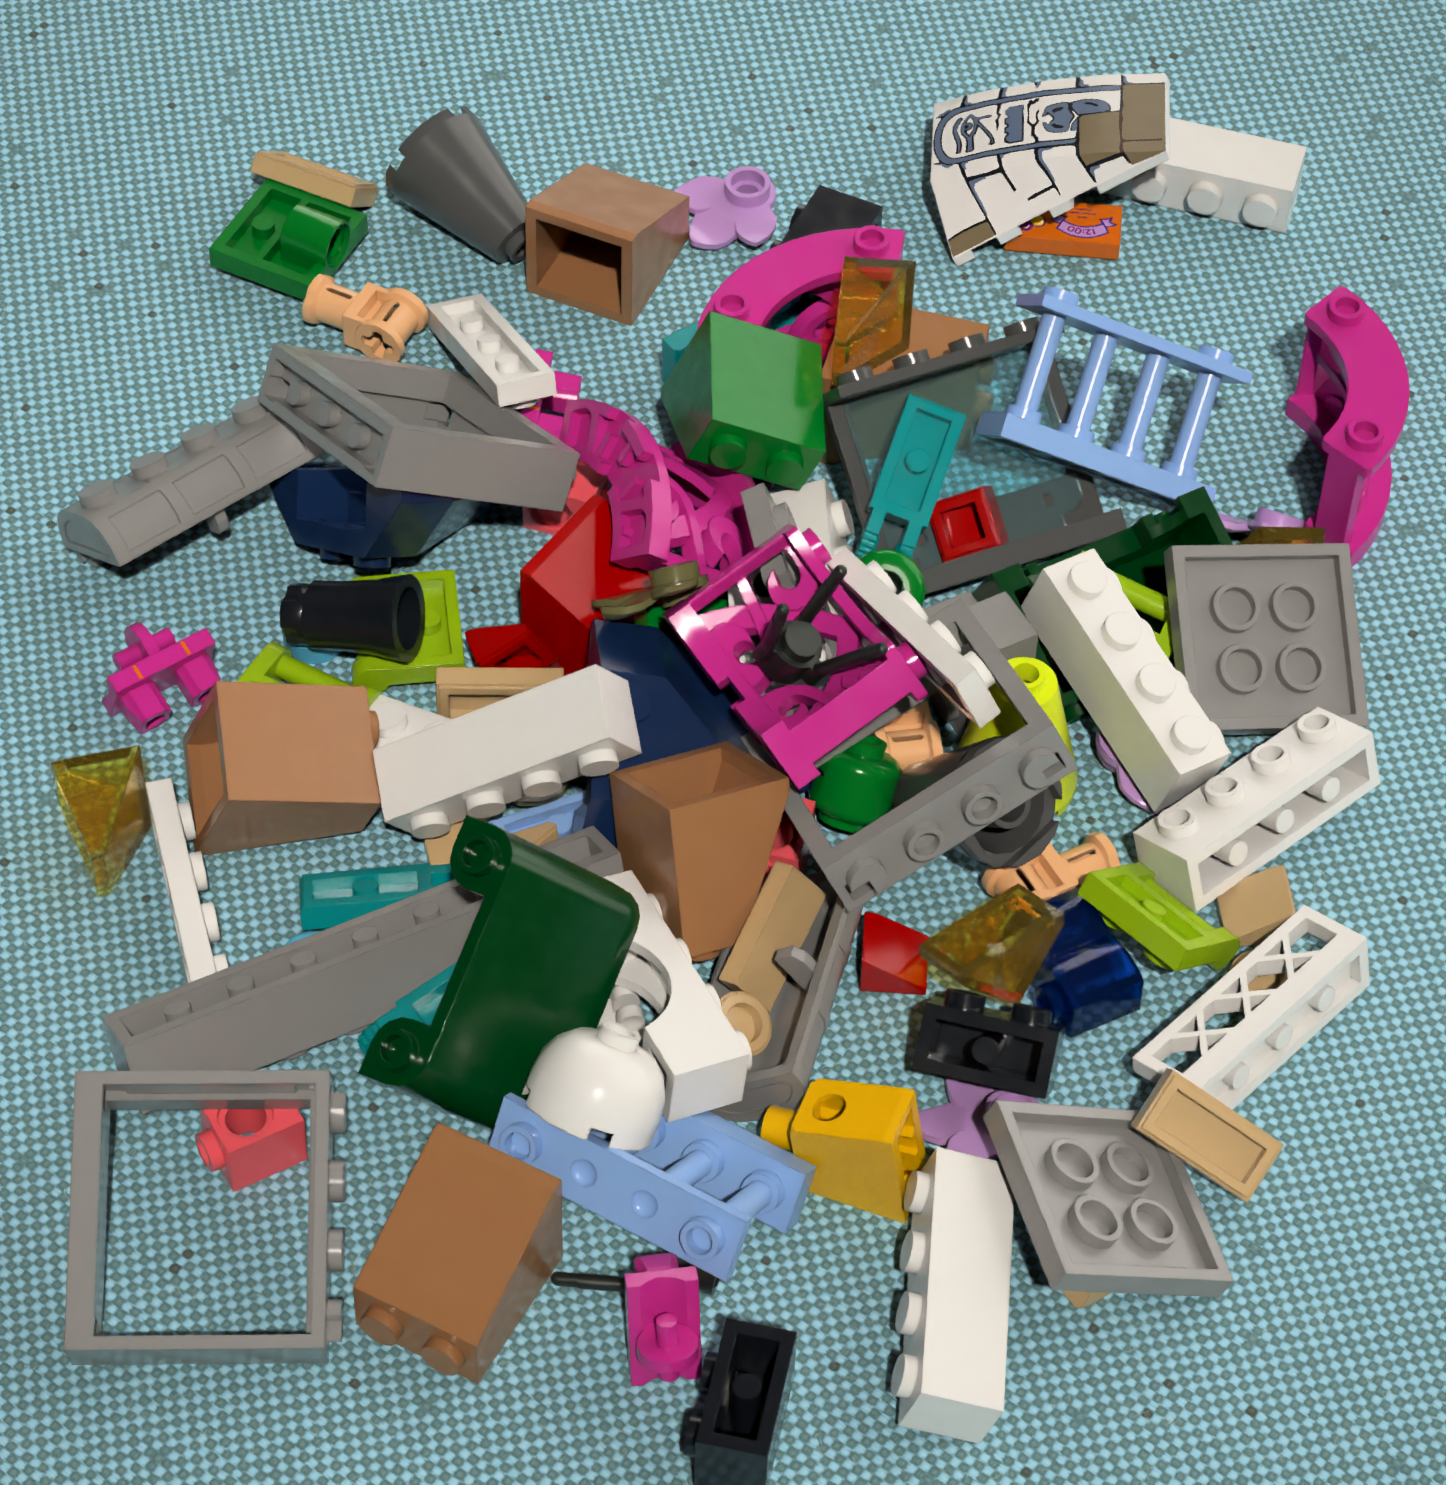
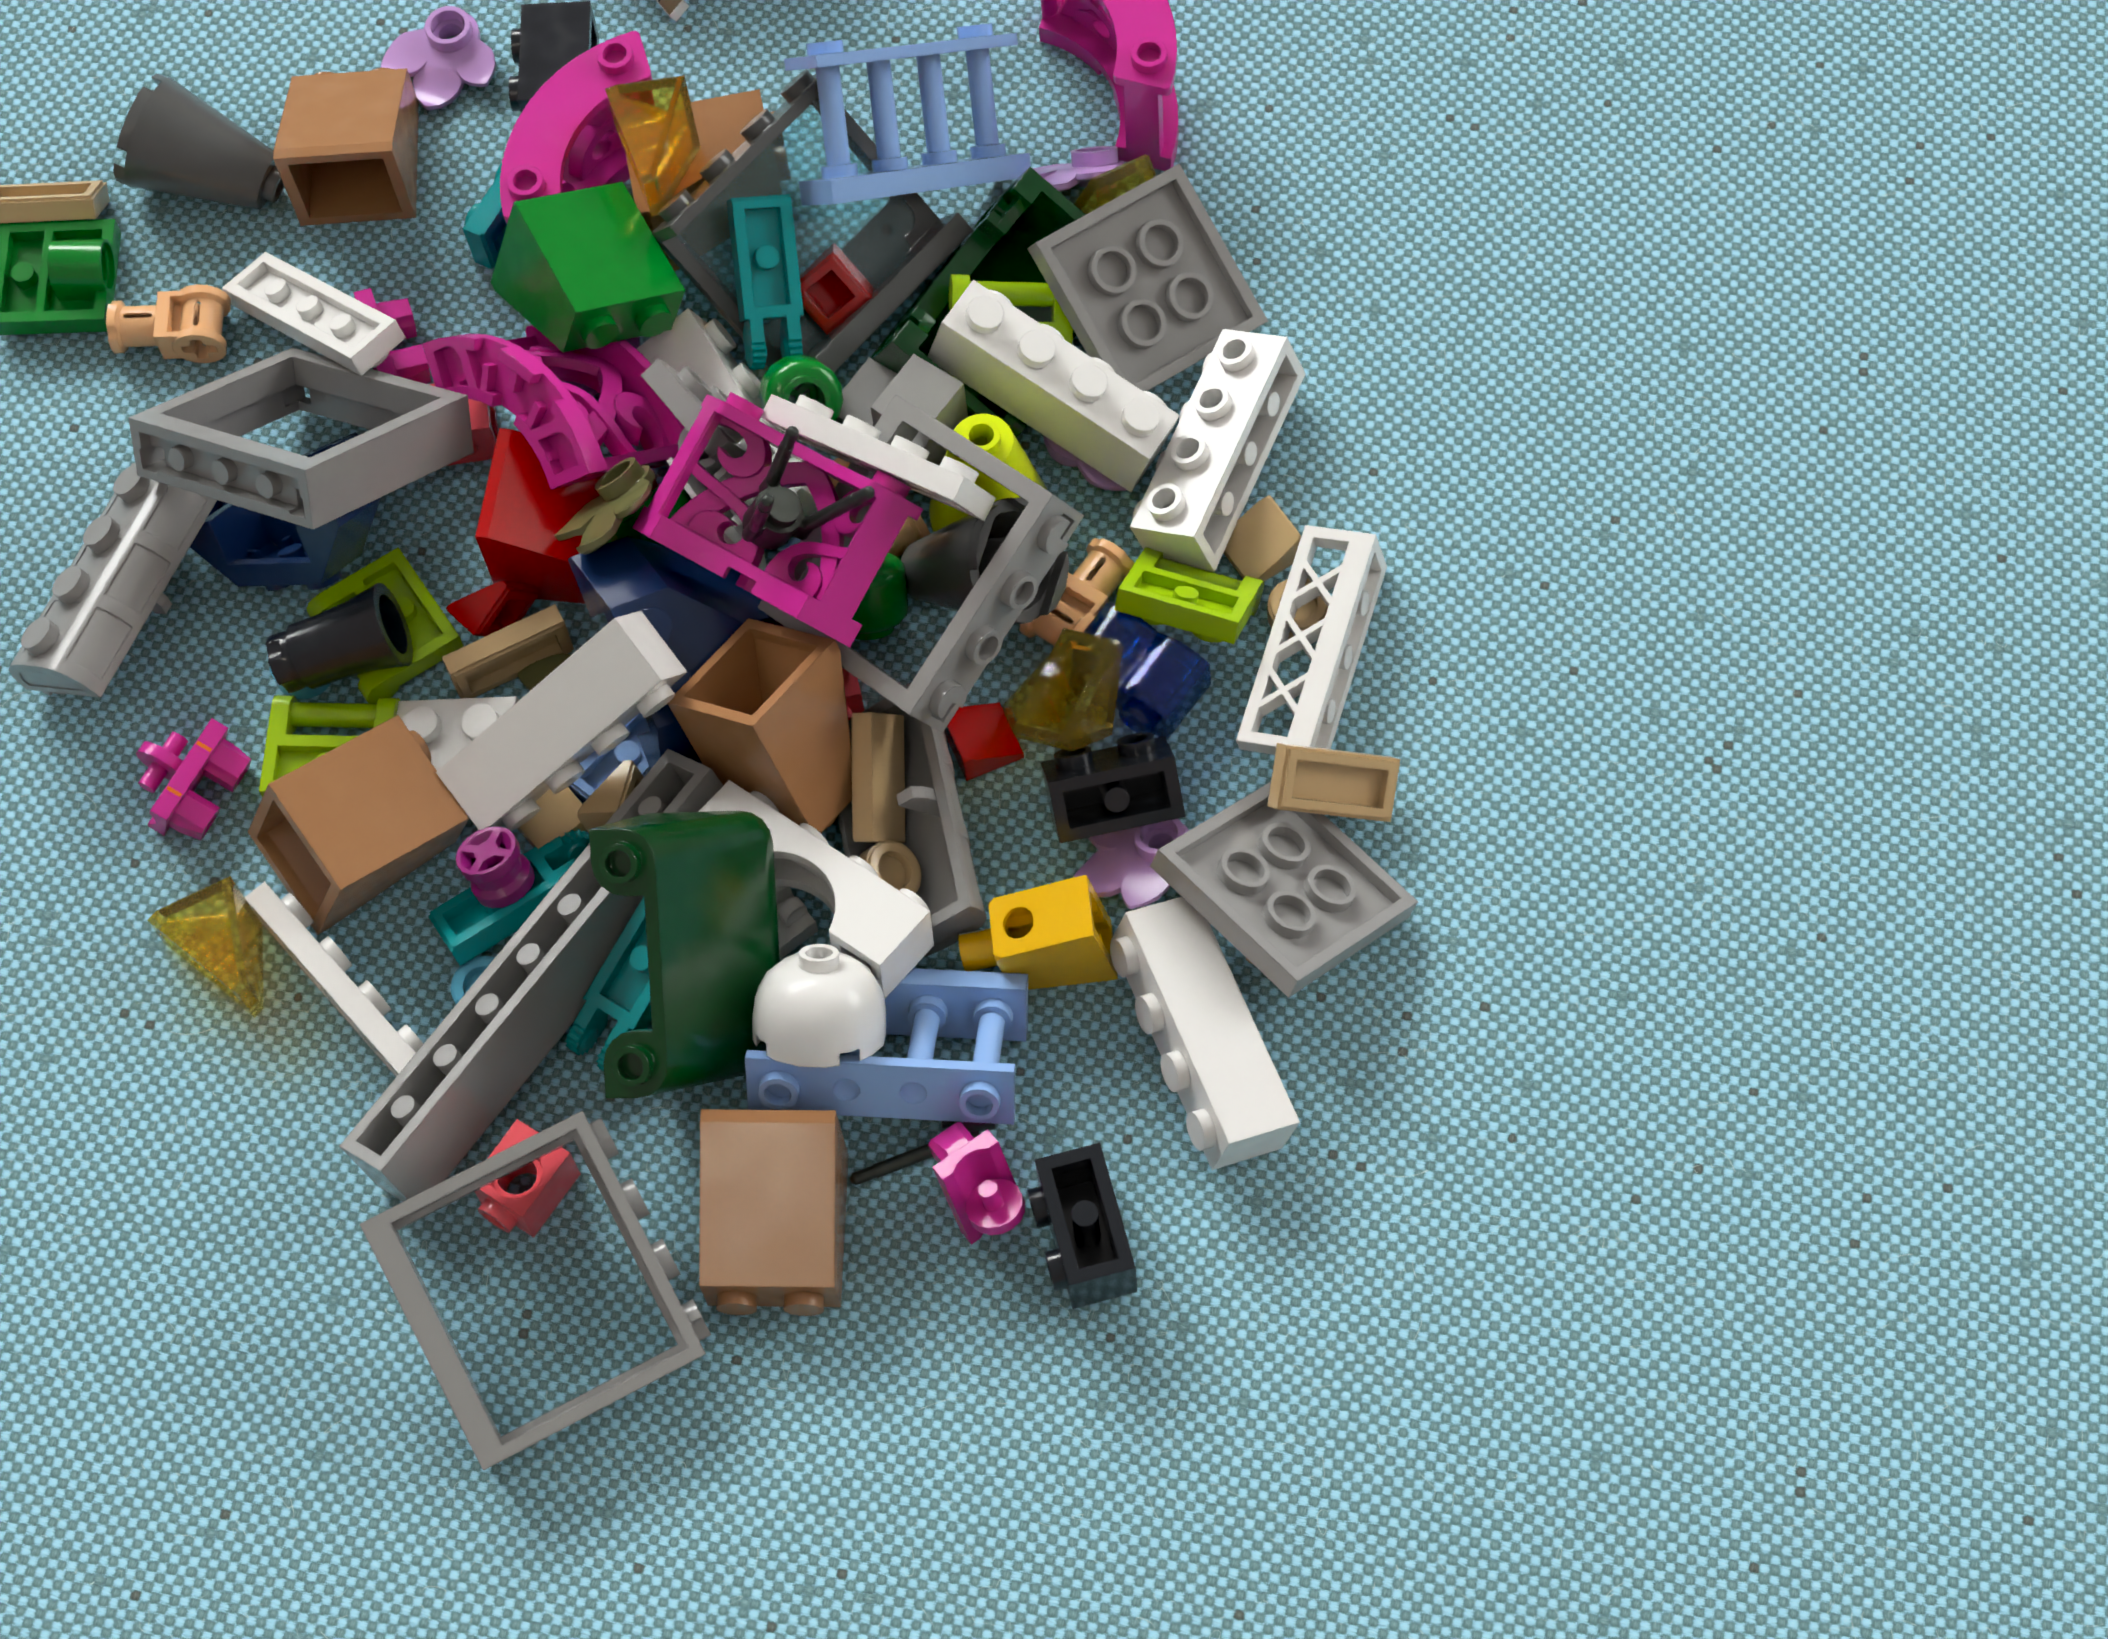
camera: 20 degrees left, 15 degrees up
none -> magenta wheel [455,826,535,908]

